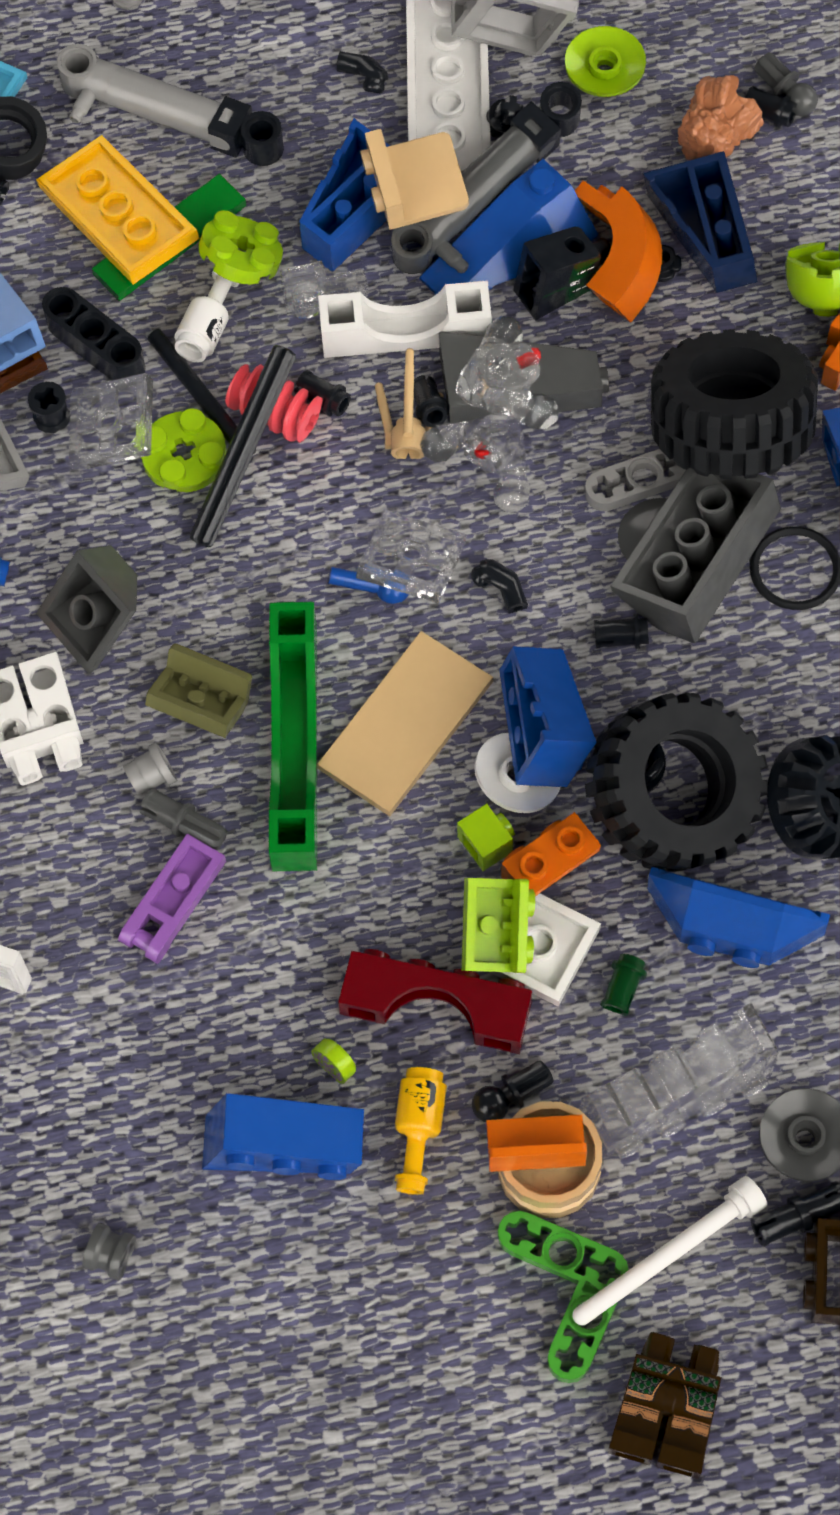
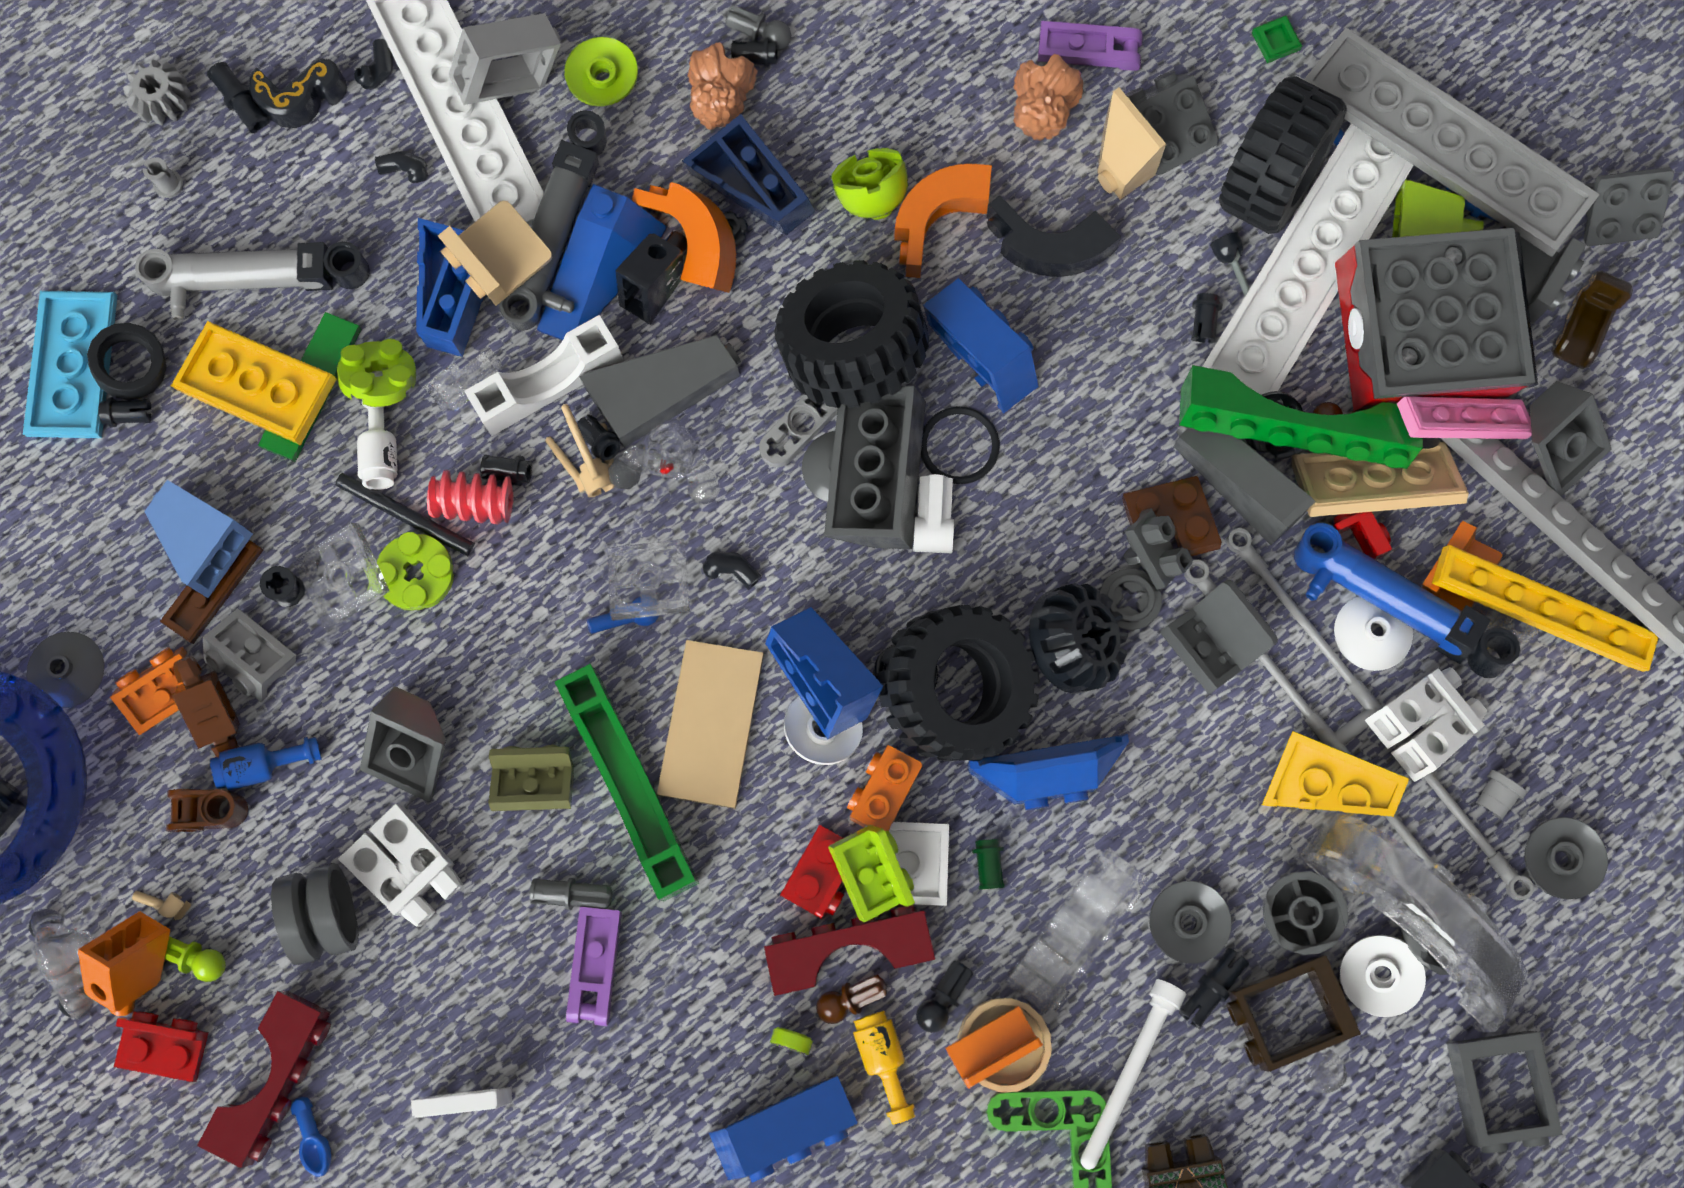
camera: 25 degrees left, 10 degrees up
black beam [42,287,146,386] -> none
light grey piece [123,742,177,795] -> none
black axle [190,345,296,547] -> none
clear head [456,316,559,430] -> none
lime plate [457,803,515,871] -> none
black axle [486,95,524,138] -> none
black pin [594,614,649,649] -> none
none -> red bracket [780,825,845,919]
none -> reddish brown axle [816,974,887,1024]
none -> white piece [913,474,954,554]

